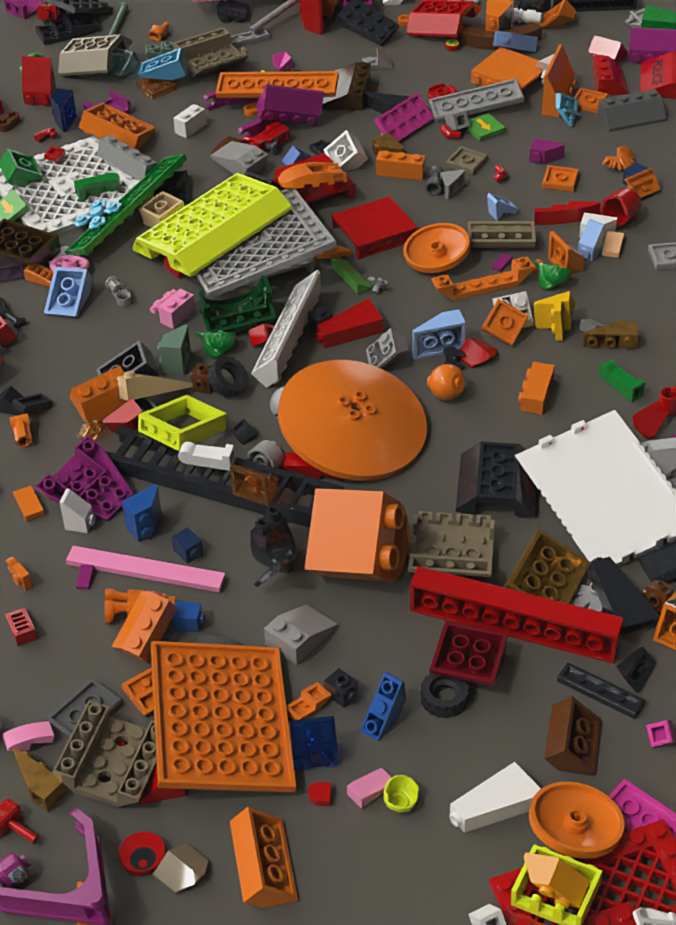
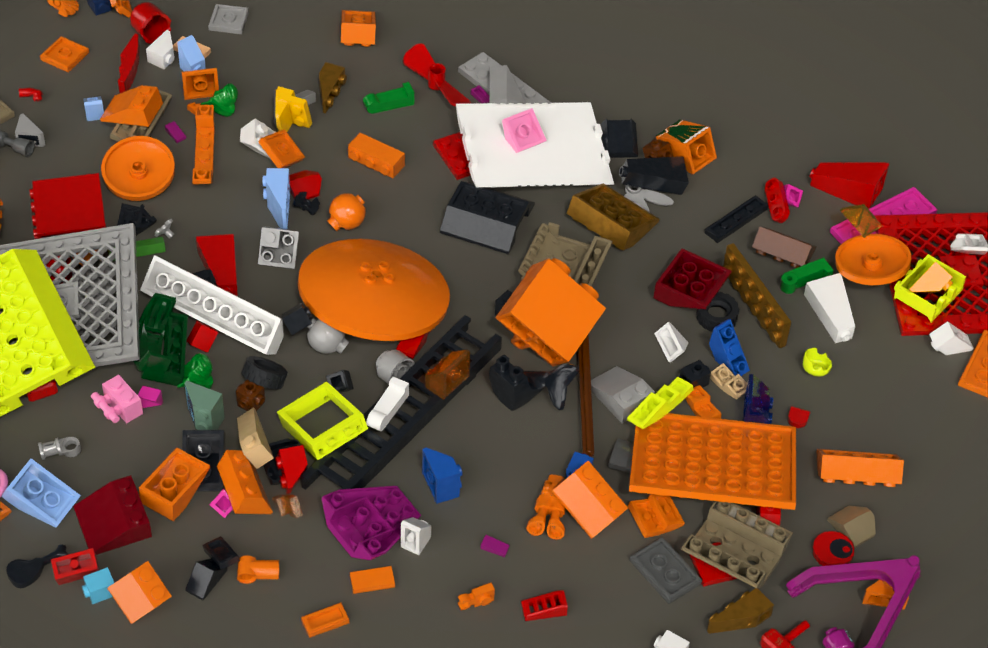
camera: 80 degrees left, 5 degrees up
bright pink slope [3,721,54,751] -> none
bright pink tile [66,546,226,593] -> none
dark blue brick [171,527,203,564] -> none
bright pink slope [347,767,392,809] -> none
red brick [410,566,623,664] -> none
magenta slope [529,138,565,164] -> none
black slope [616,647,656,693] -> none
none -> dark red slope [73,475,152,555]
none -> orange slope [100,85,163,127]
none -> black slope [117,203,157,236]
none -> dark pink slope [138,386,163,408]
none -> orange slope [139,448,210,521]
none -> black brick [282,303,313,335]
none -> bright pink slope [502,108,547,153]
none -> reddish brown axle [578,335,594,457]
none -> neon yellow slope [627,377,694,429]
none -> white slope [654,322,689,363]
none -> tan slope [710,363,751,399]
none -> pearl gold plate [723,243,791,349]
none -> red plate [765,178,790,223]
none -> green leg [780,257,834,294]
none -> clear yellow slope [840,204,883,238]

